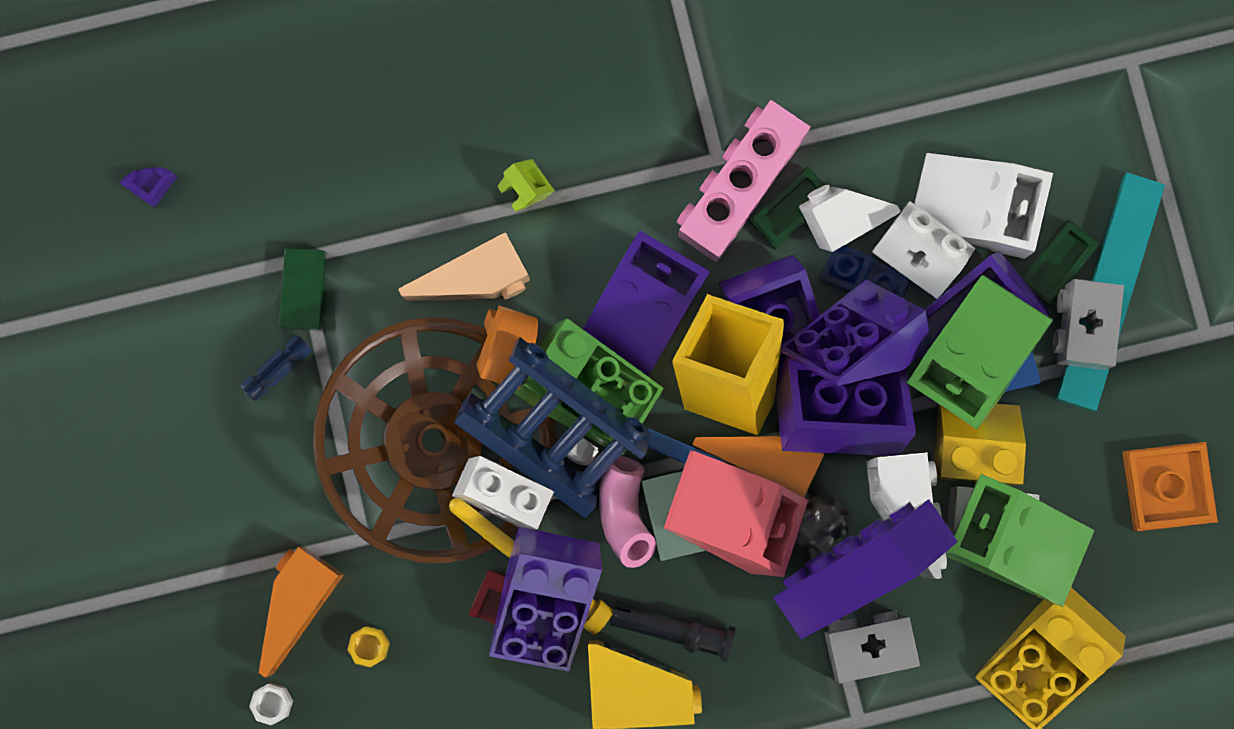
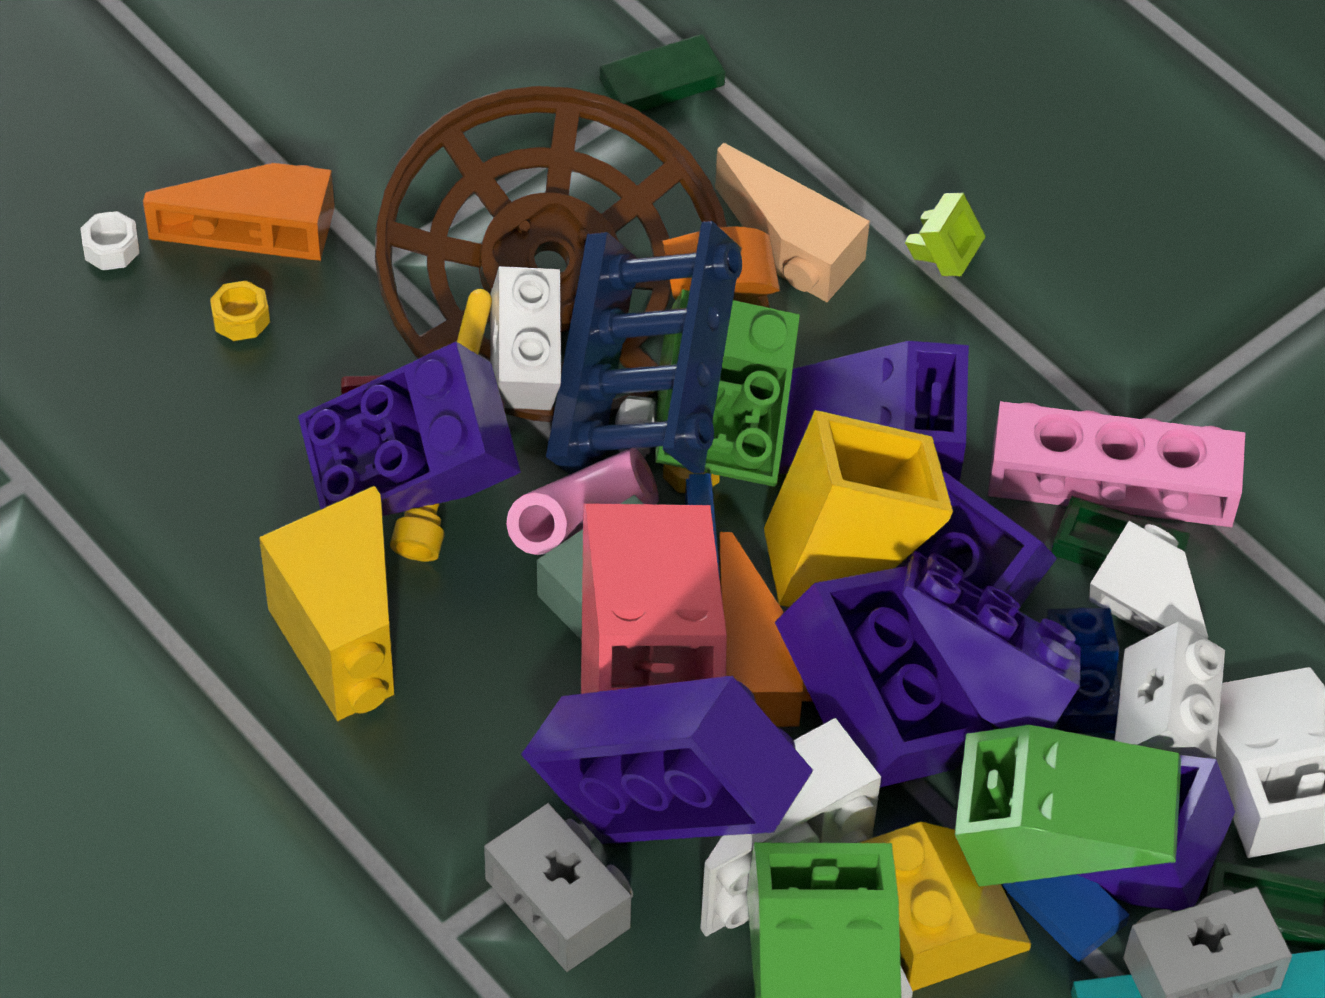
camera: 60 degrees right, 30 degrees down
dark blue axle [241,335,311,401] -> none
black pin [610,600,736,663] -> none

